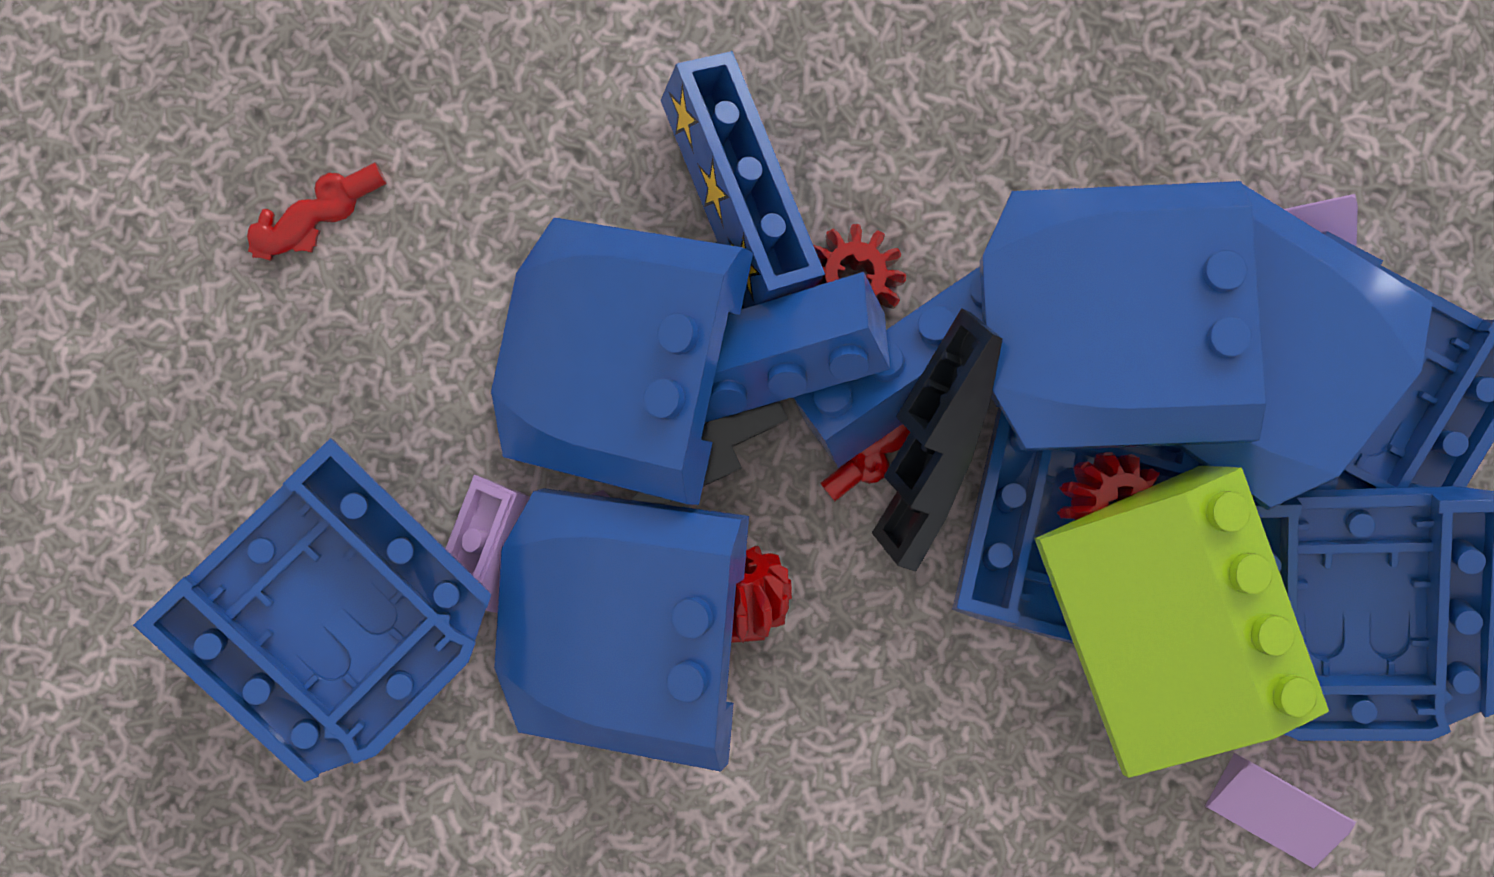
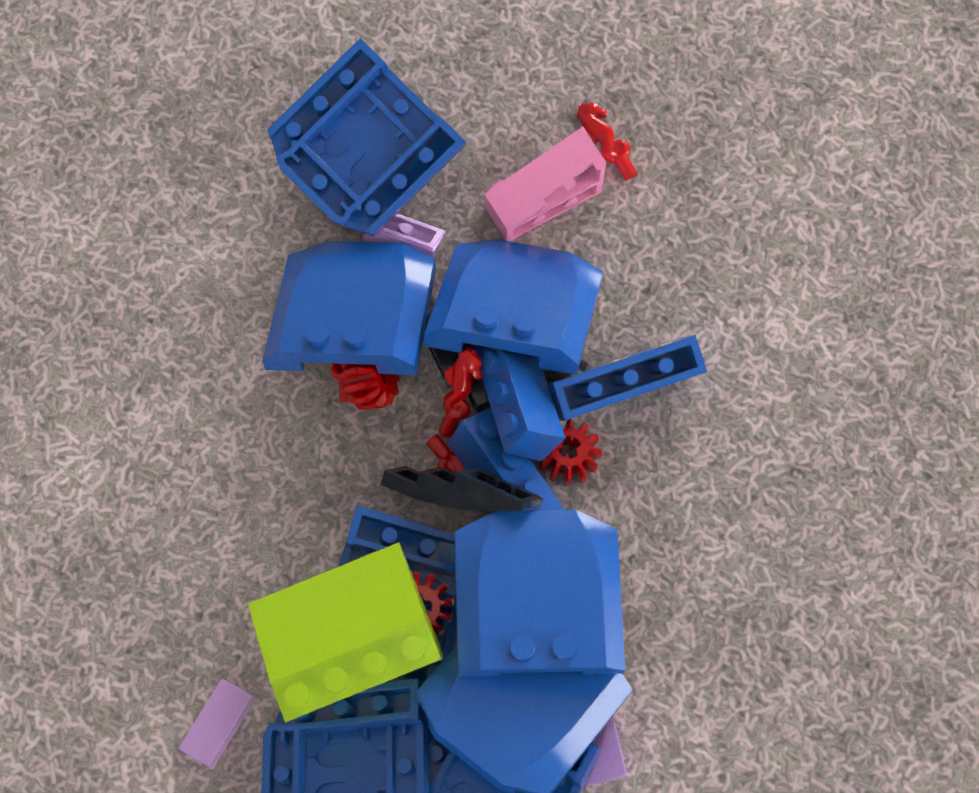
camera: 90 degrees right, 15 degrees down
none -> red animal [439,348,483,437]
none -> bright pink wedge [484,127,606,241]

